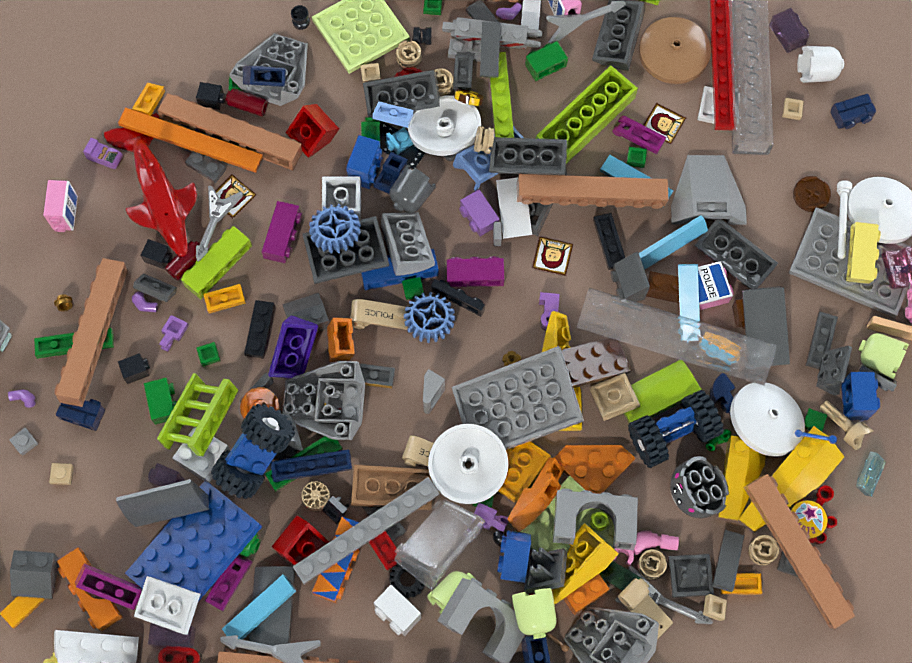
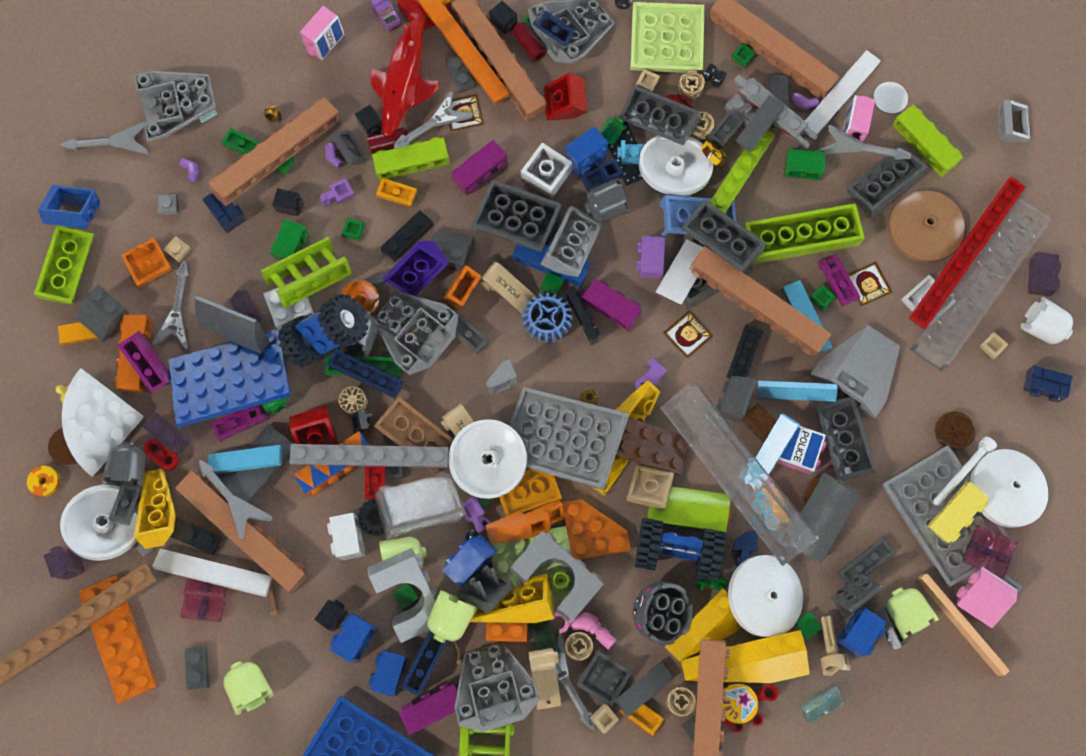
camera: 40 degrees right, 5 degrees up
white tile [134,576,200,634] -> none
medium blue gear [309,203,361,254] -> none
light blue plate [373,102,414,128] -> none
tan wheel [474,126,494,154] -> none
light grey tile [493,222,502,246] -> none
blue hinge [795,430,837,444] -> none
none -> orange plate [121,237,172,288]
none -> light grey piece [152,261,189,350]
none -> green tile [391,583,419,610]

